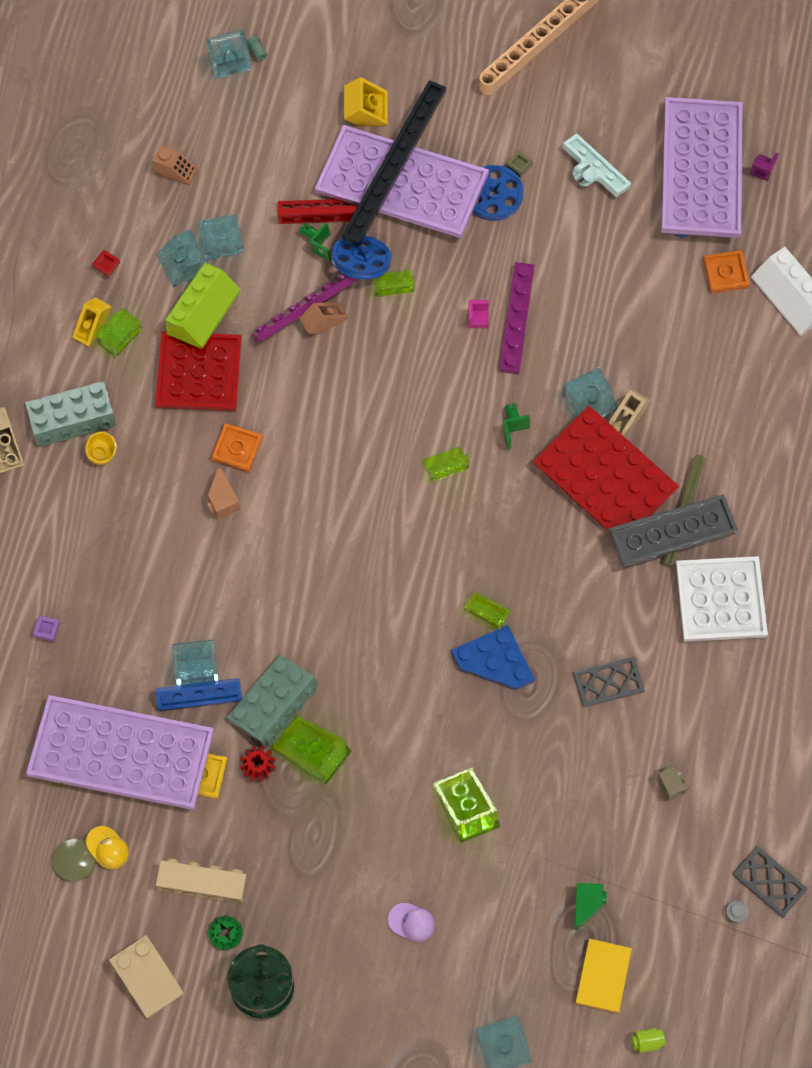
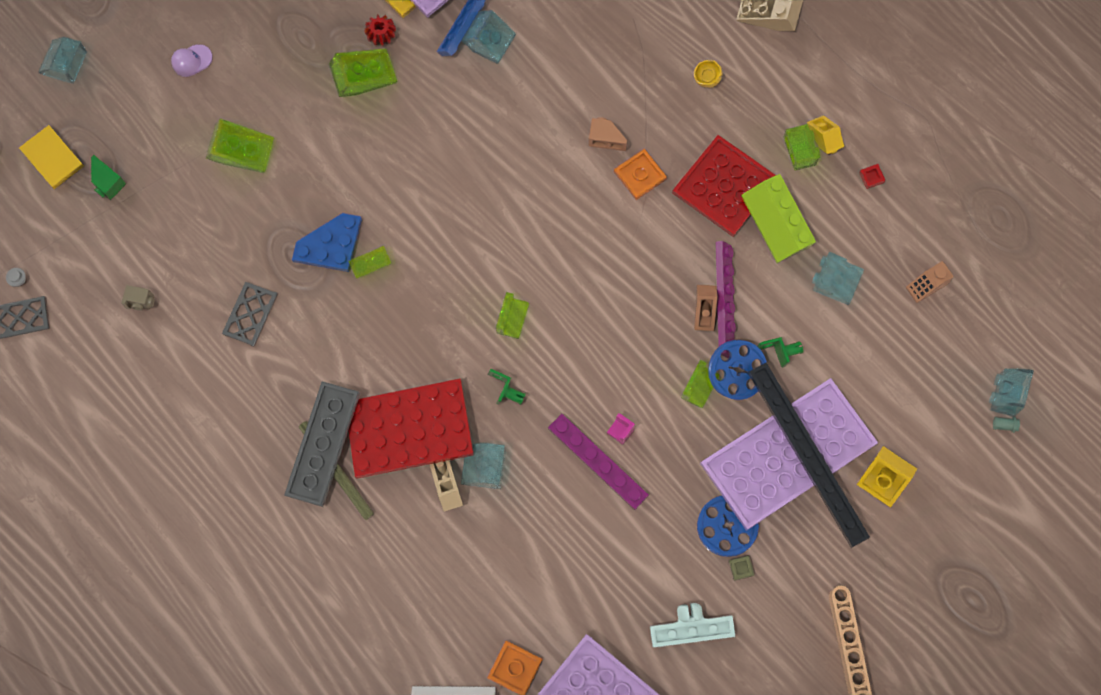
camera: 130 degrees right, 5 degrees up
sand green bracket [25,381,116,447] -> none
clear light blue slope [157,229,208,287] -> none
sand green bracket [226,655,318,748] -> none
red fence [278,199,356,224] -> none
white plate [675,556,768,642] -> none

